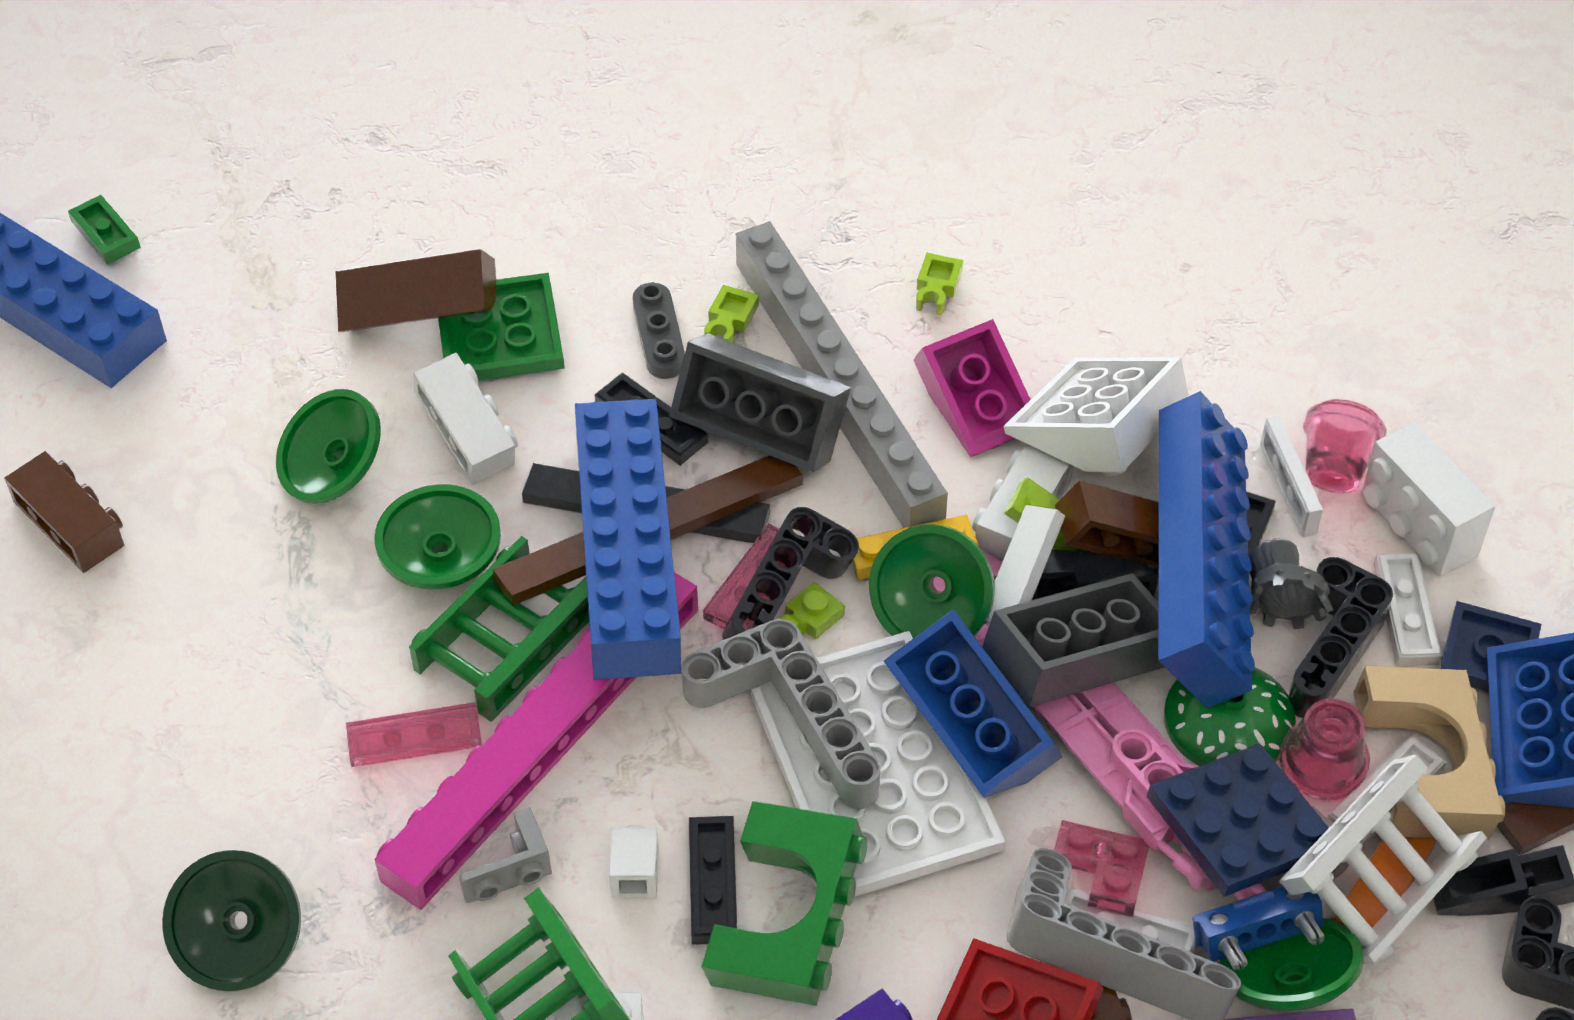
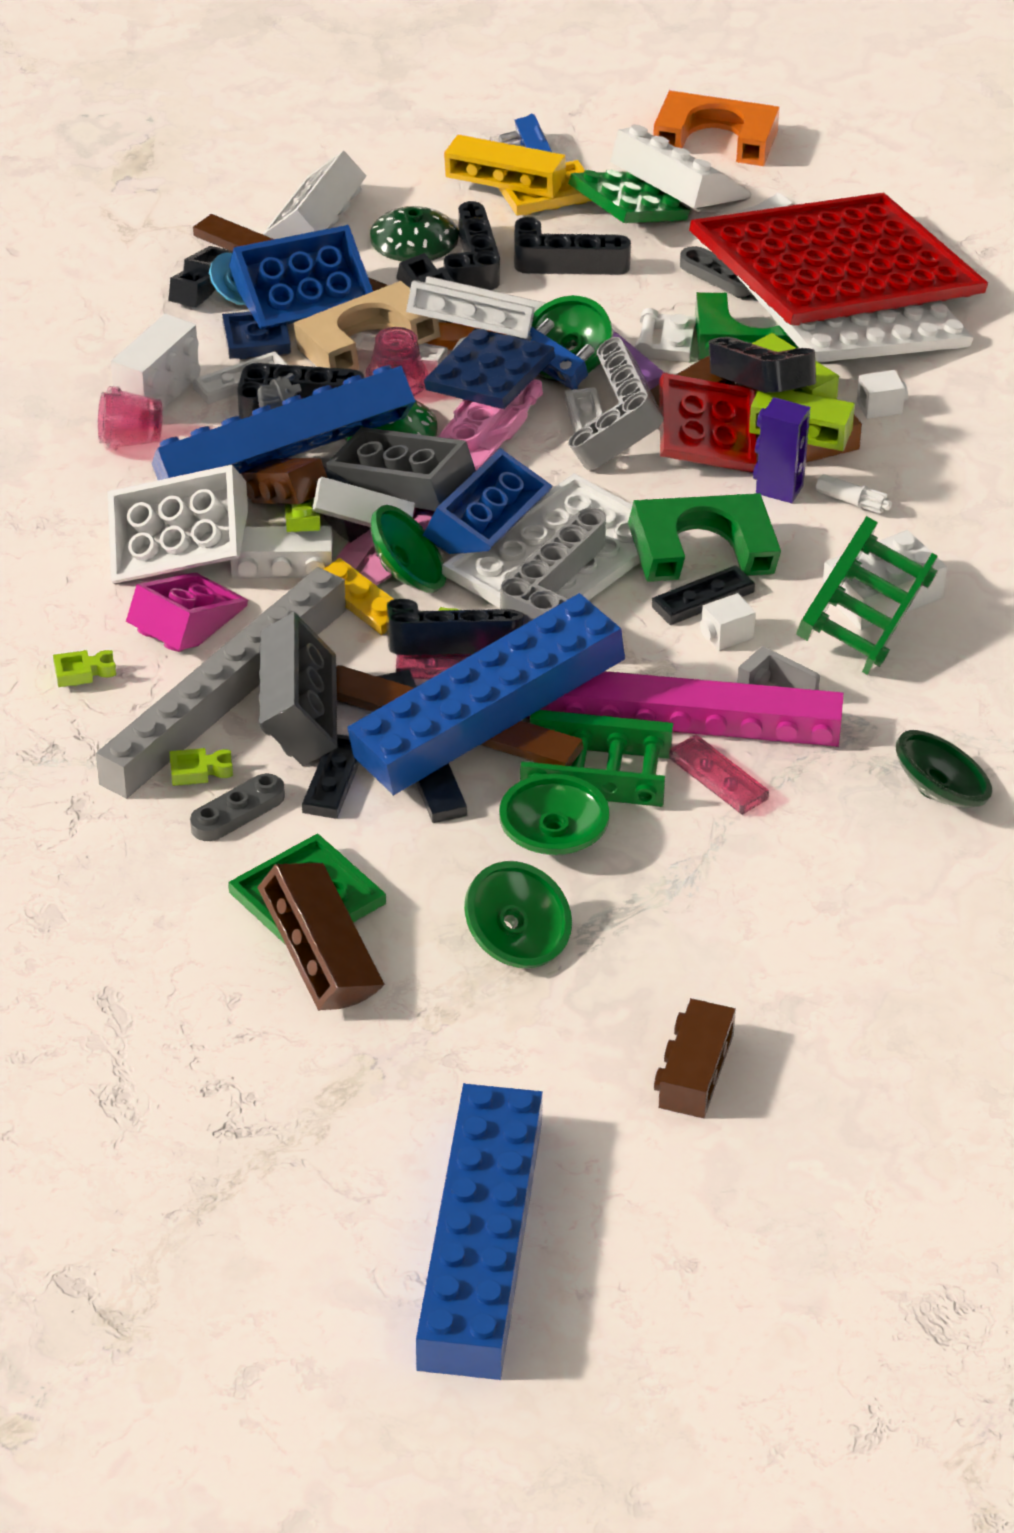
camera: 120 degrees left, 10 degrees down
green plate [68,194,141,265] -> none
white brick [413,353,518,485] -> none
clear pink plate [1054,820,1149,917] -> none
white tile [1260,416,1323,537] -> none

